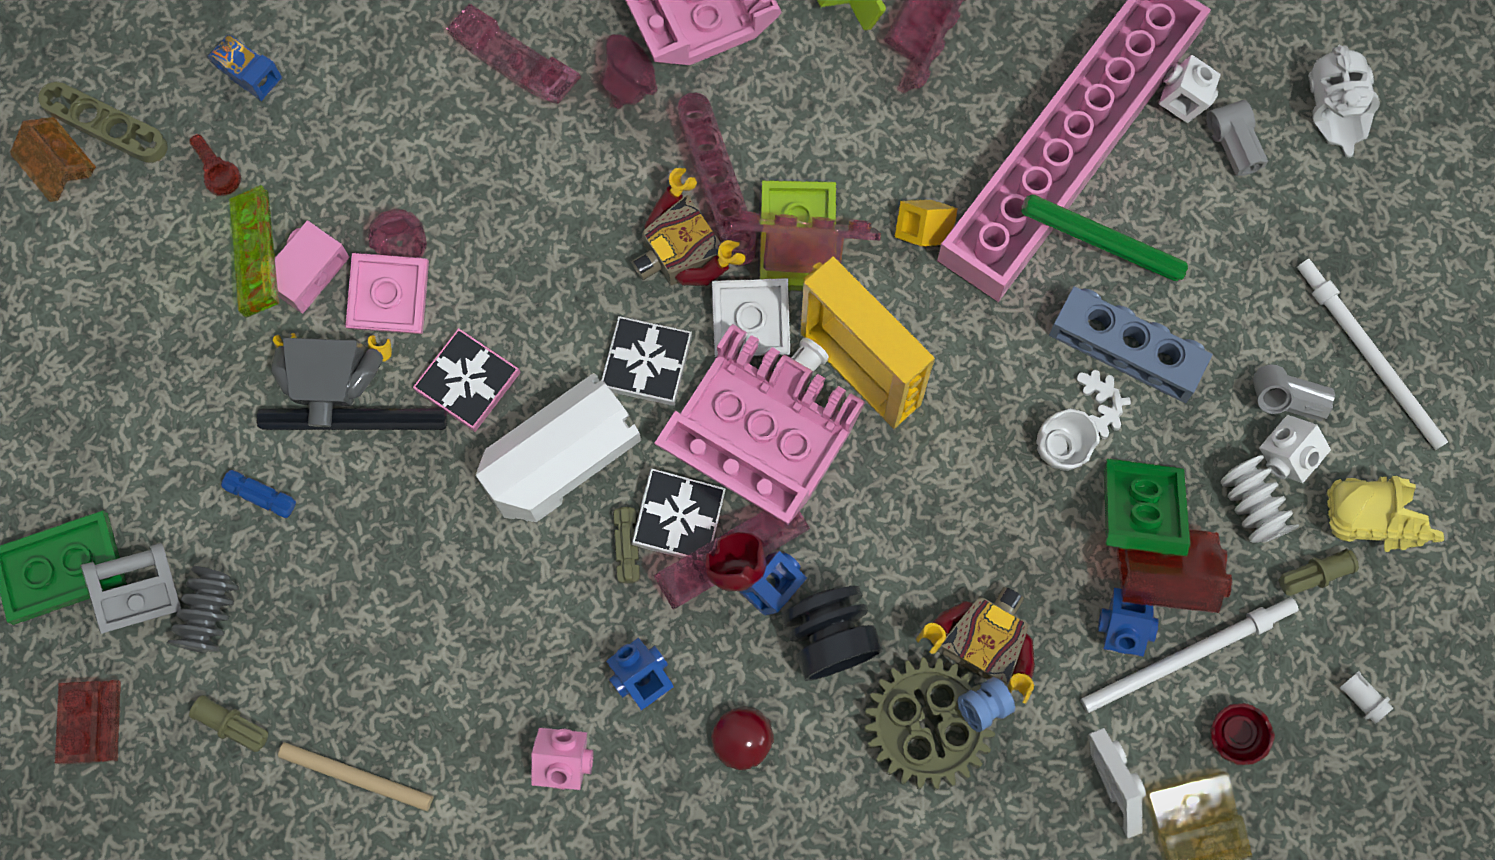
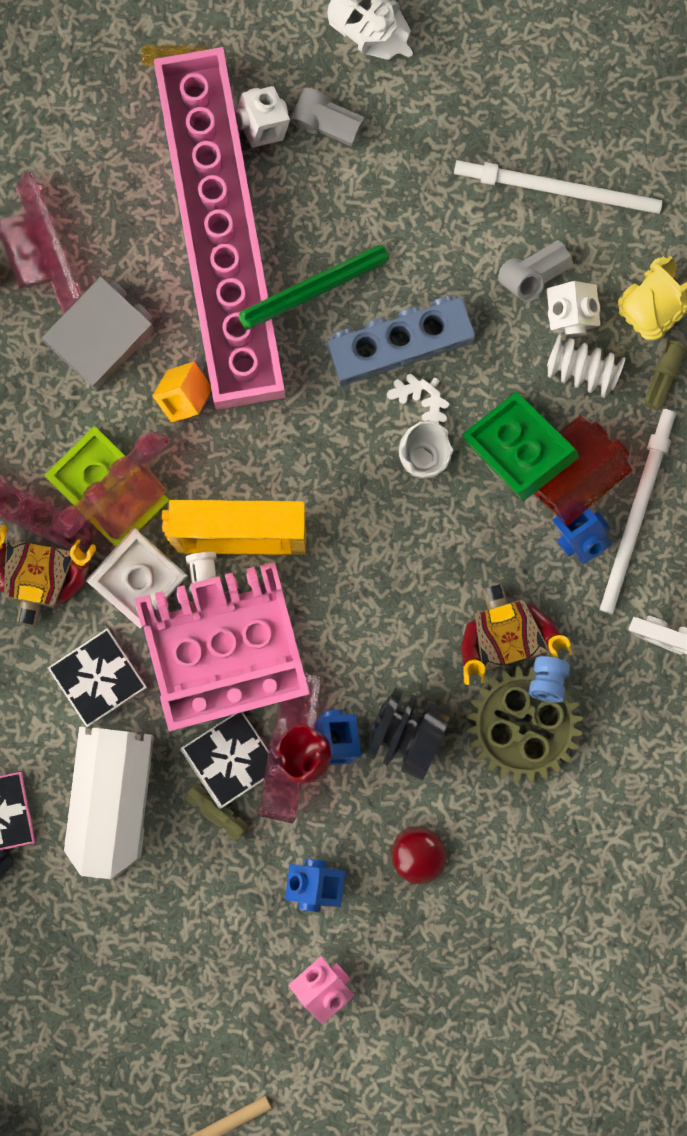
camera: 50 degrees left, 10 degrees up
none -> light grey brick [42,276,154,392]

